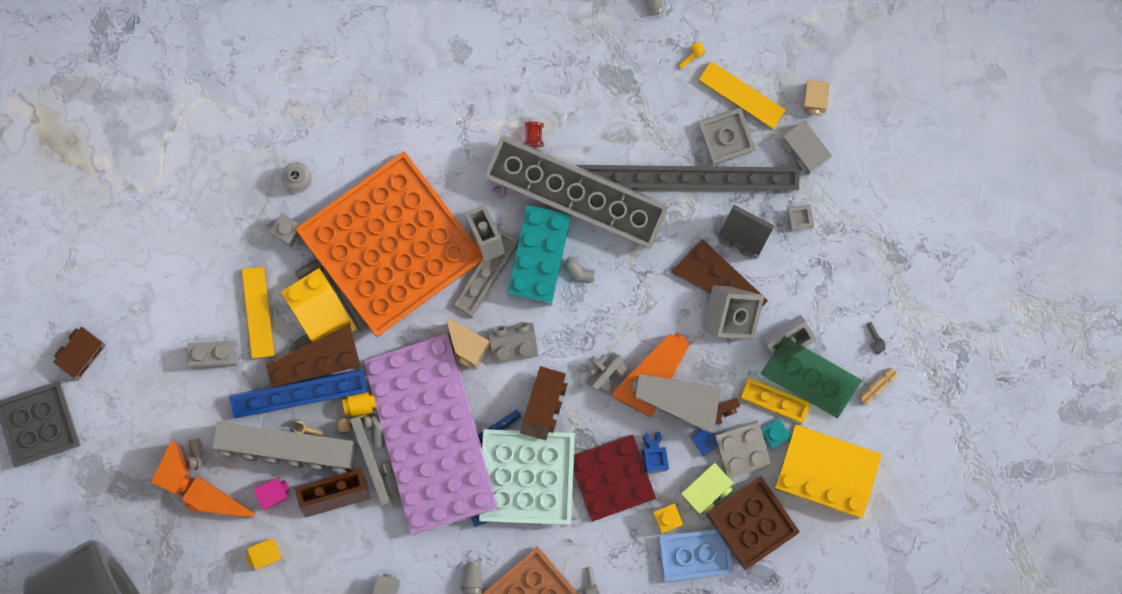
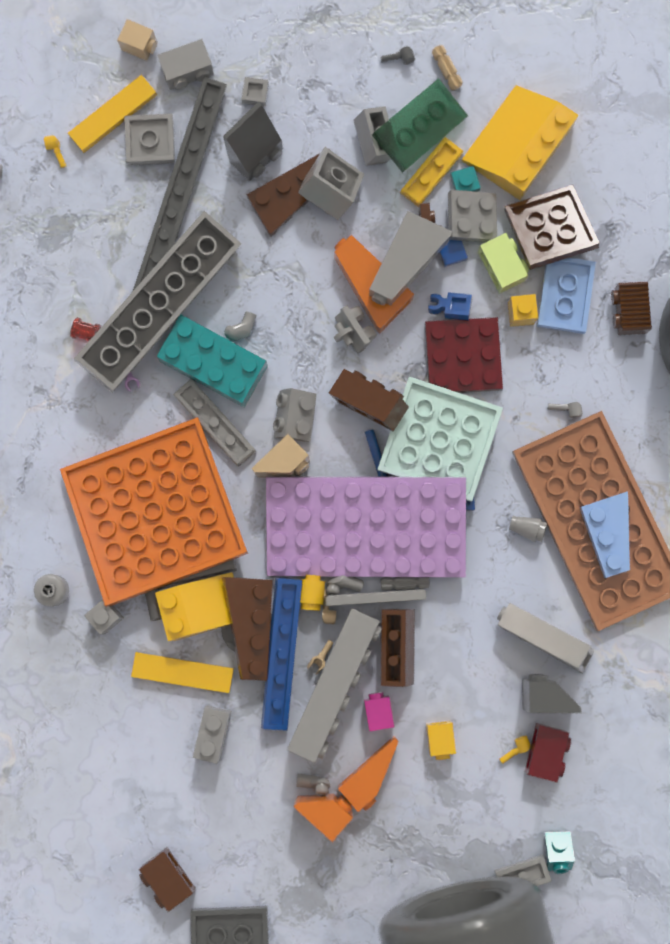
camera: 75 degrees left, 0 degrees up
light grey brick [464,205,505,262] -> none

